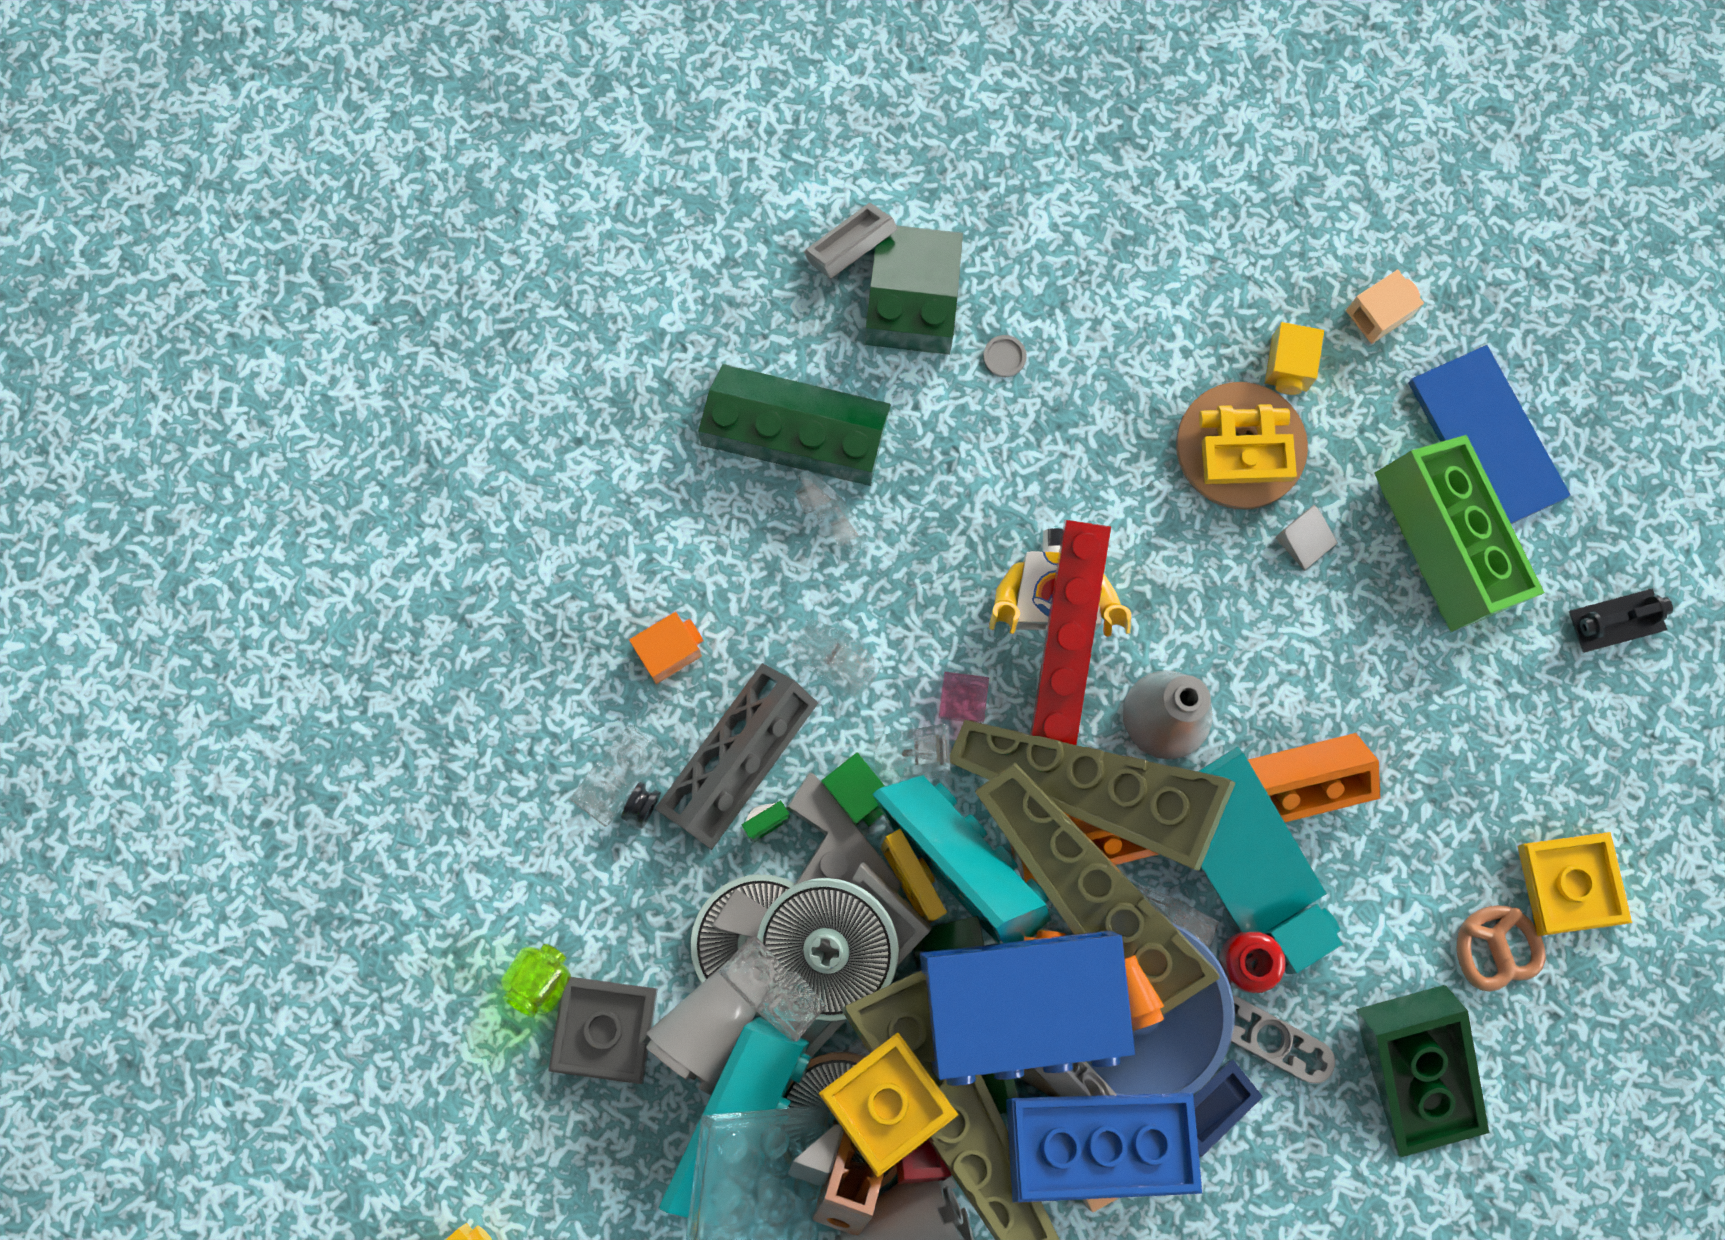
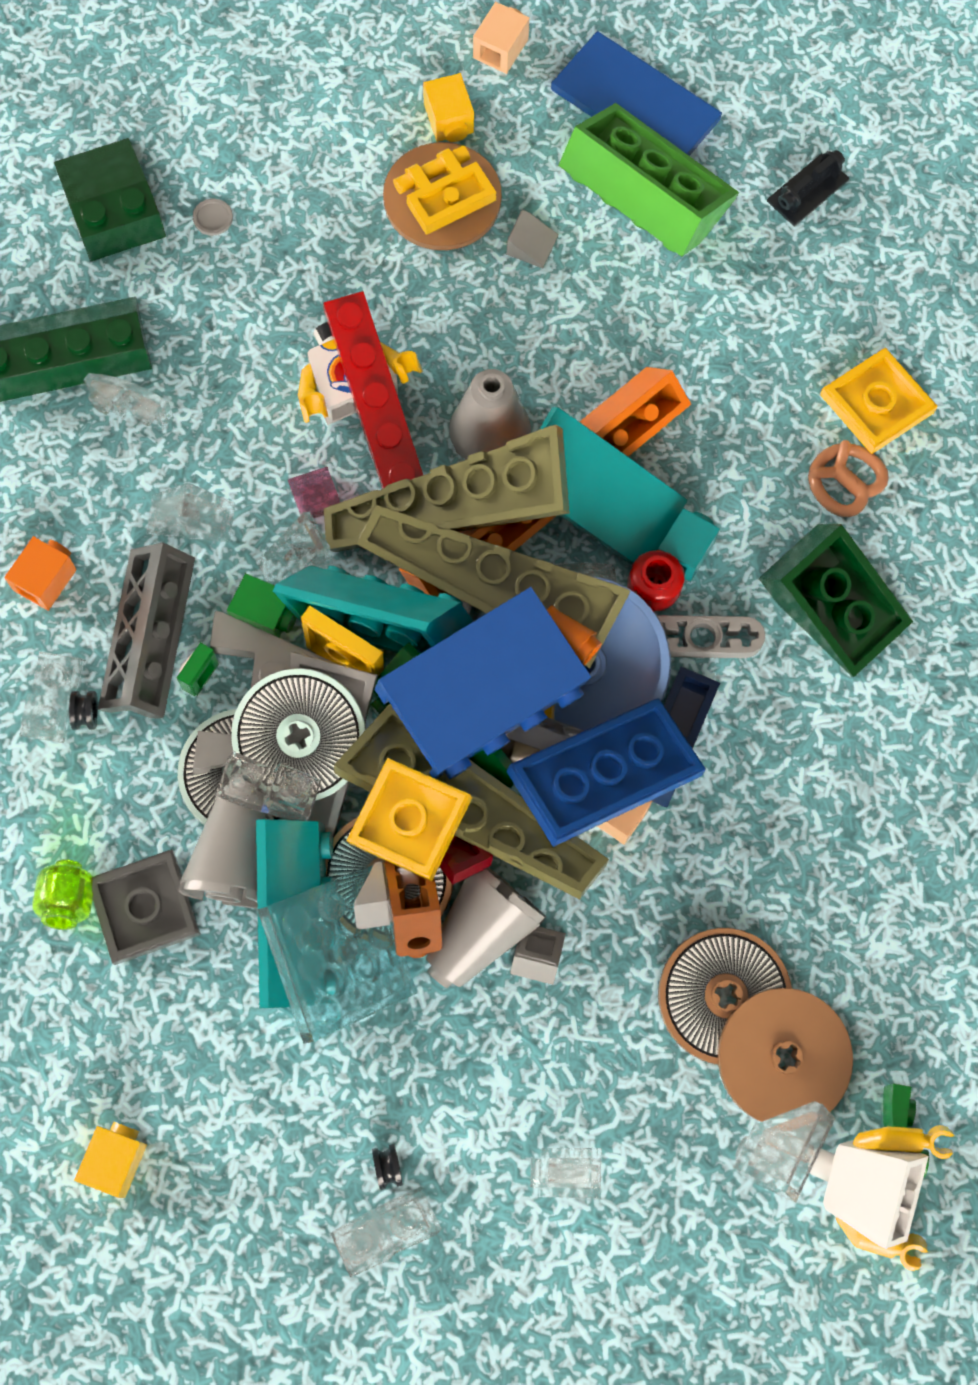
camera: 25 degrees left, 5 degrees down
light grey tile [804,203,898,279] -> none

